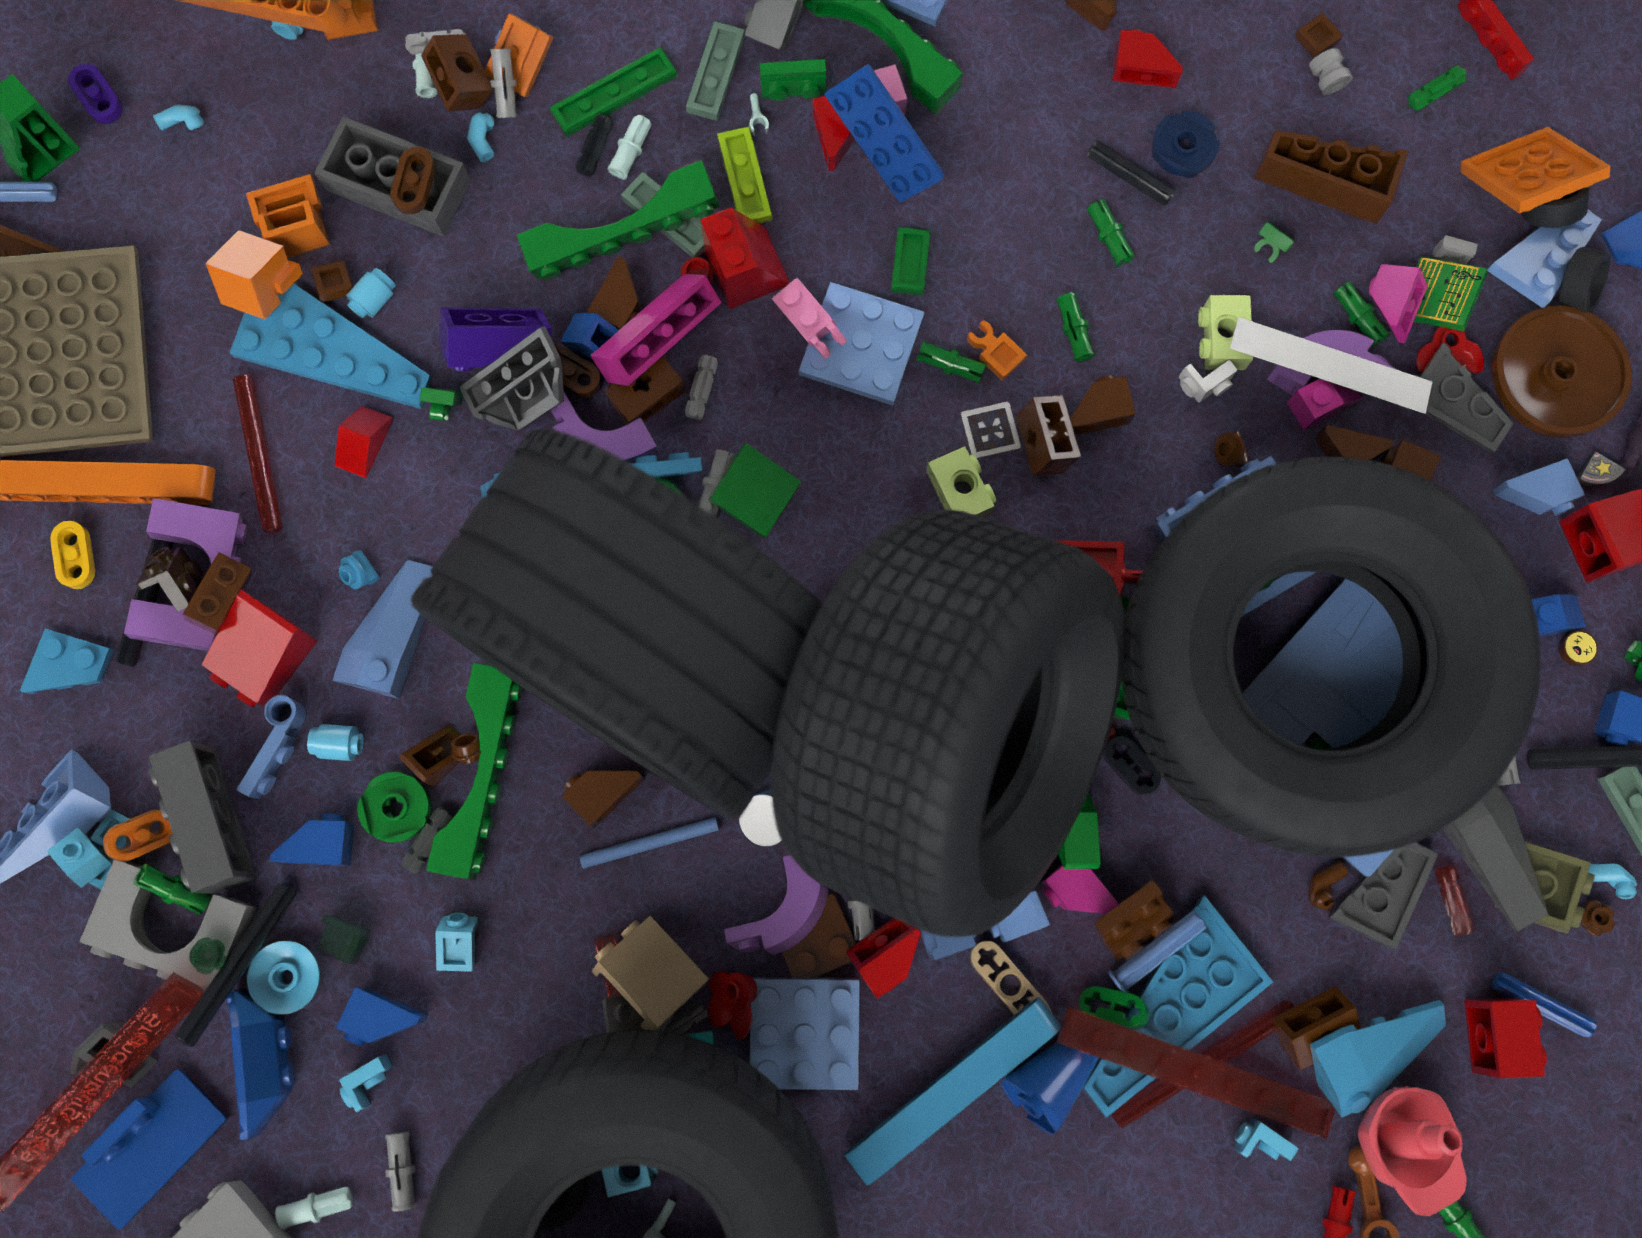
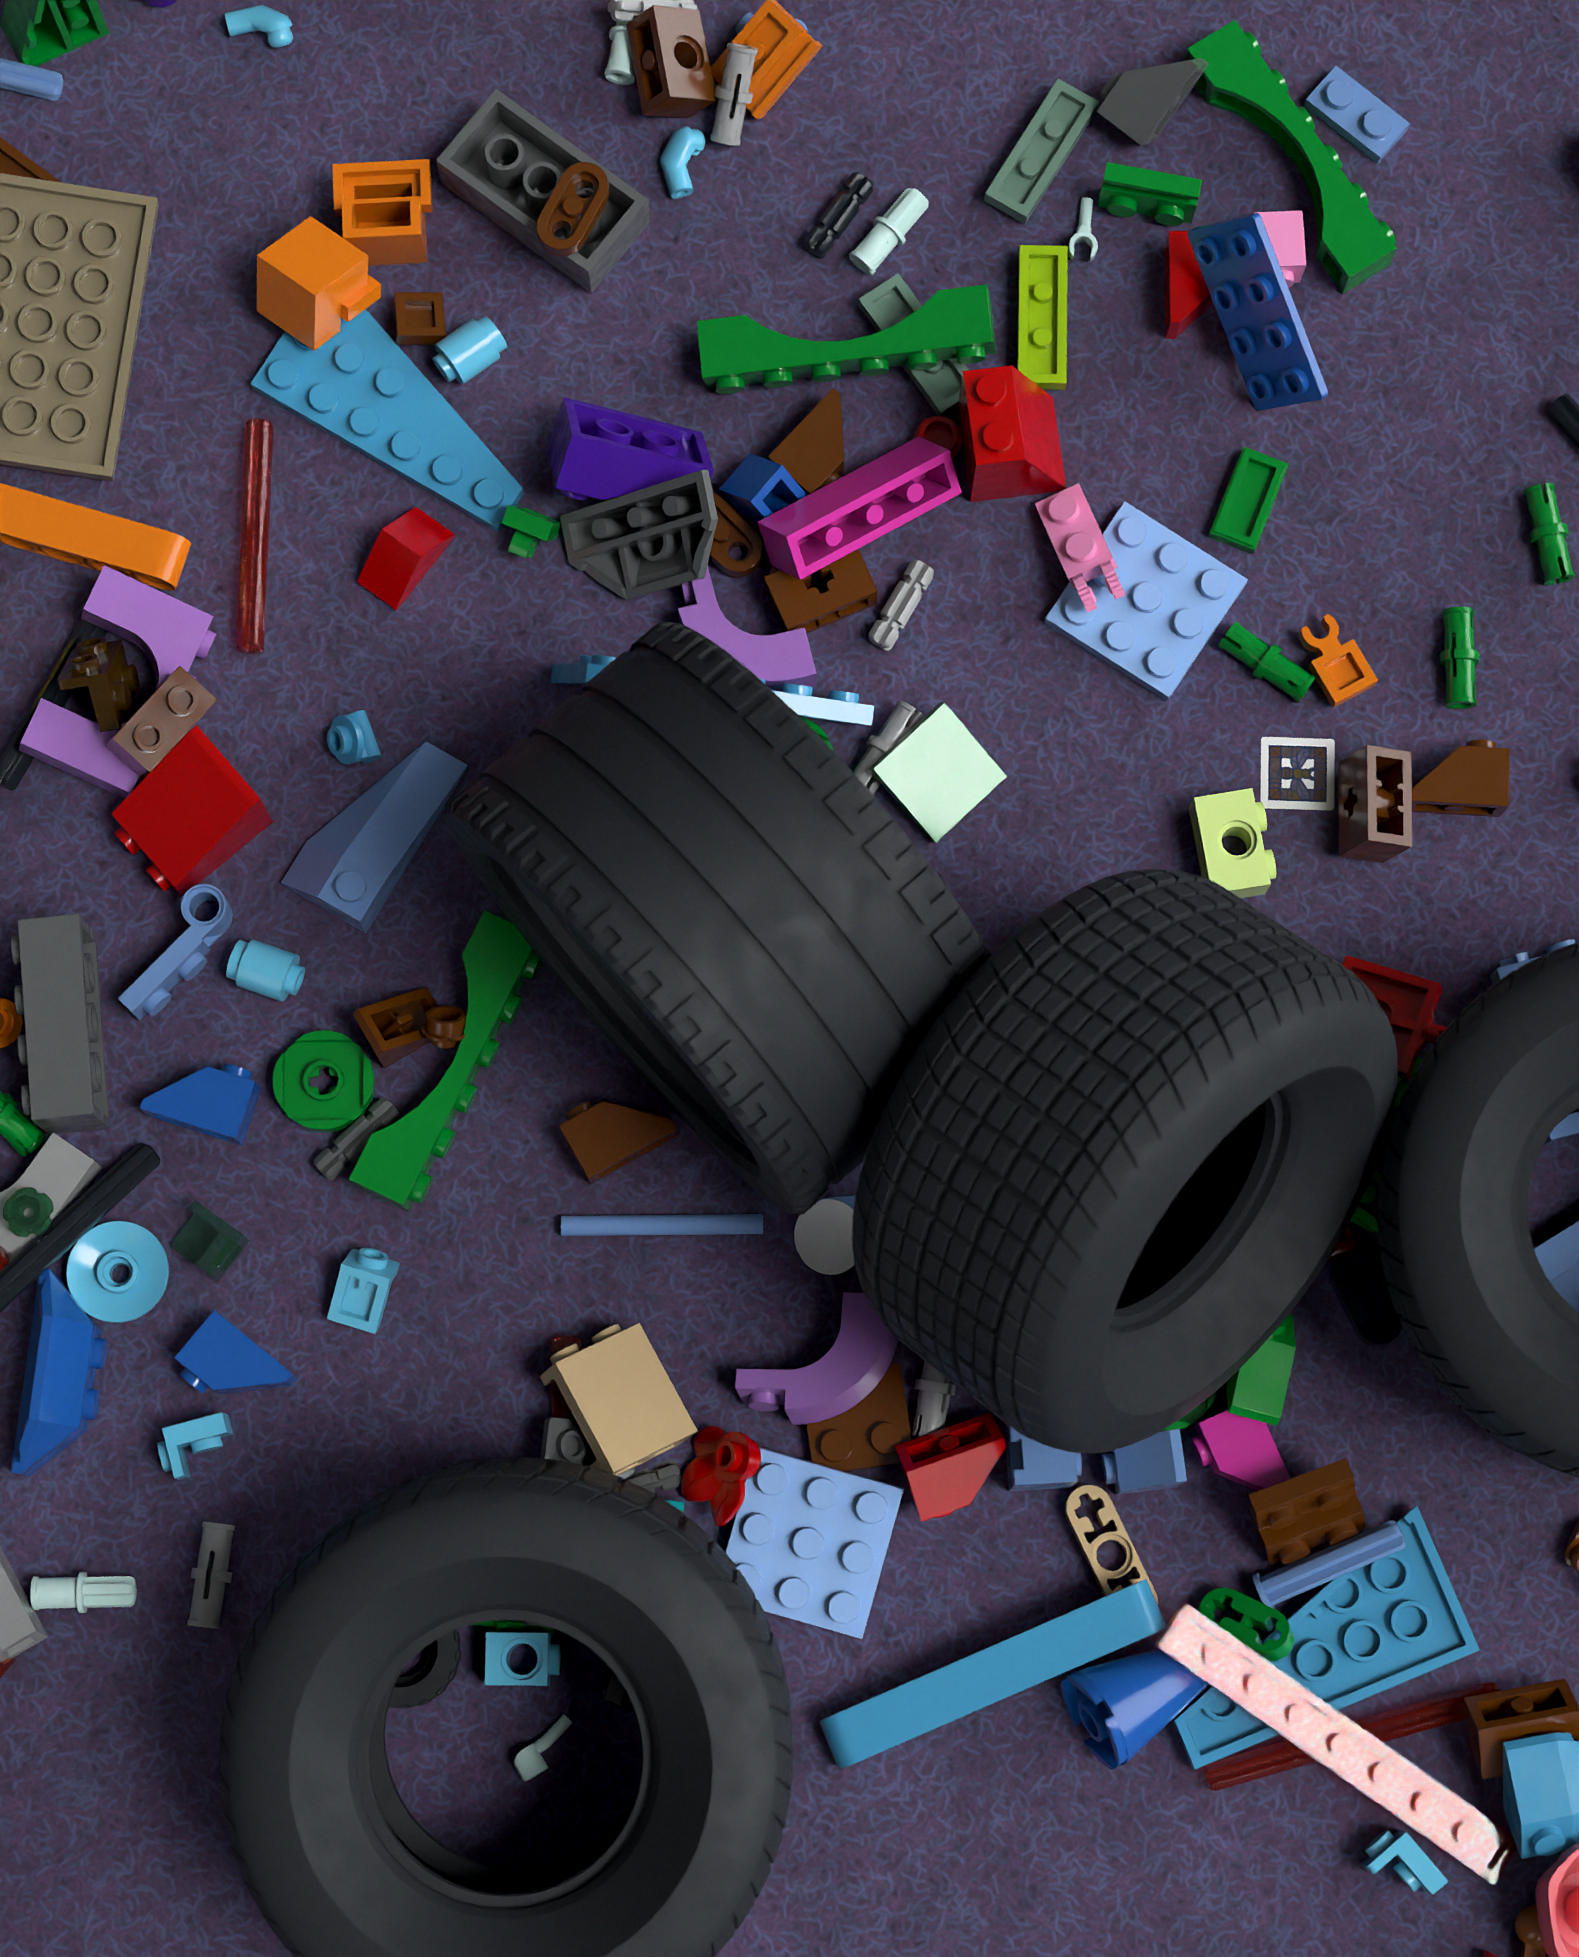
camera: 15 degrees right, 0 degrees up
green tile [549,46,678,138] -> none

